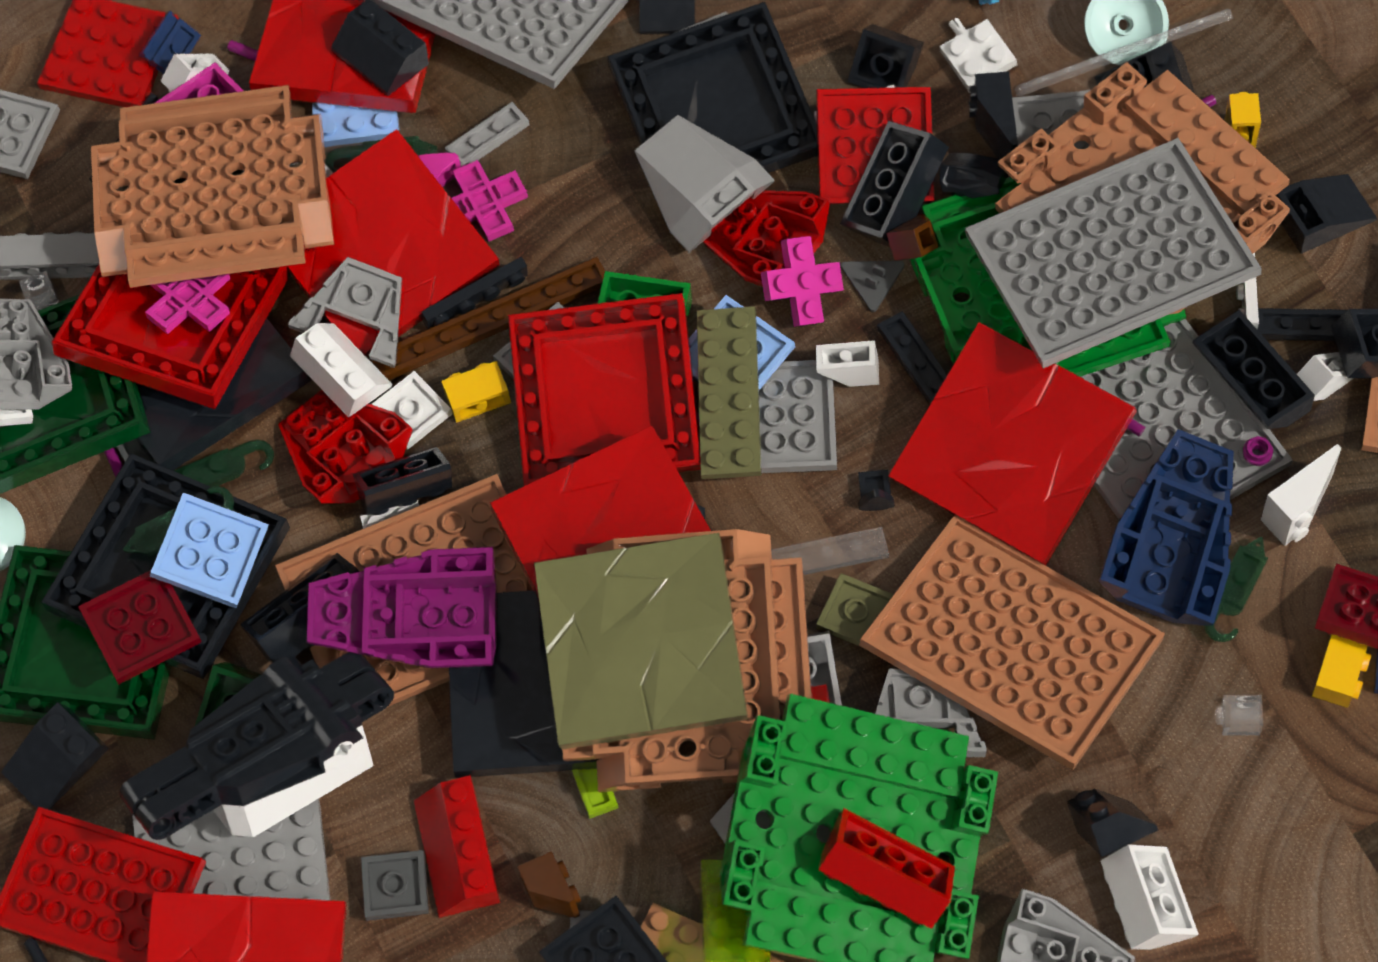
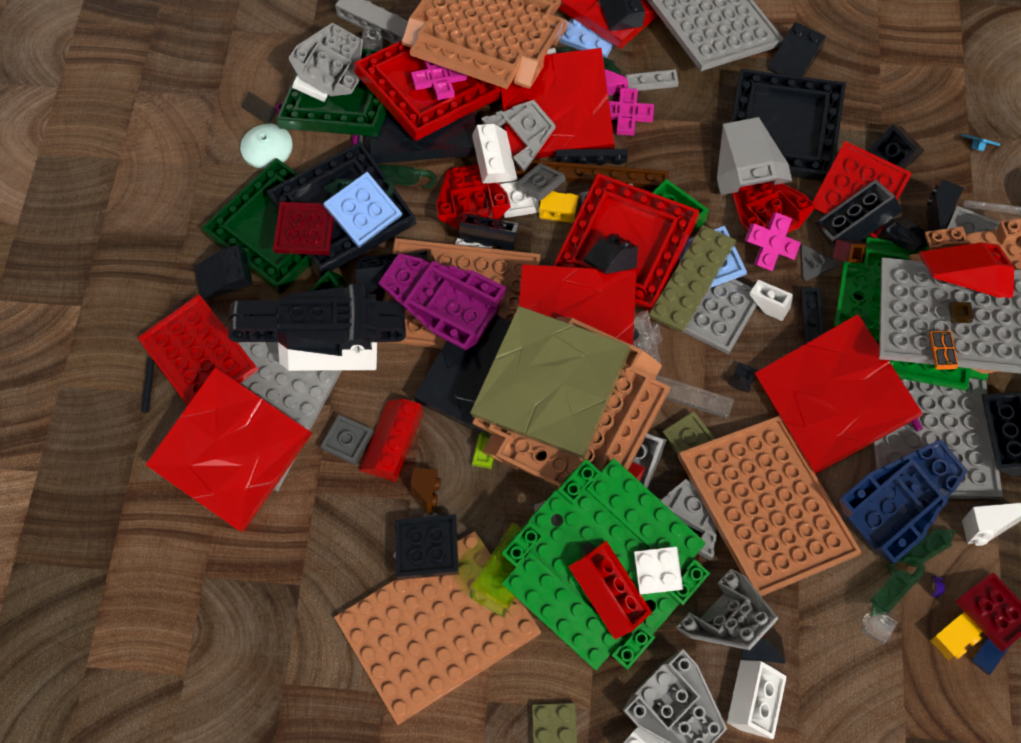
camera: 30 degrees right, 0 degrees up
white plate [940,18,1017,91] -> none
magenta plate [1243,436,1273,466] -> none
none -> dark grey plate [515,163,566,201]
none -> black slope [584,233,638,274]
none -> clear plate [633,310,662,364]
none -> white plate [634,547,683,594]
none -> light grey wedge [676,569,778,650]
none -> clear green plate [870,556,925,617]
none -> red wedge [919,242,1014,298]
none -> tile [929,331,958,370]
none -> dark purple tile [931,576,945,598]
none -> dark brown plate [949,302,973,323]

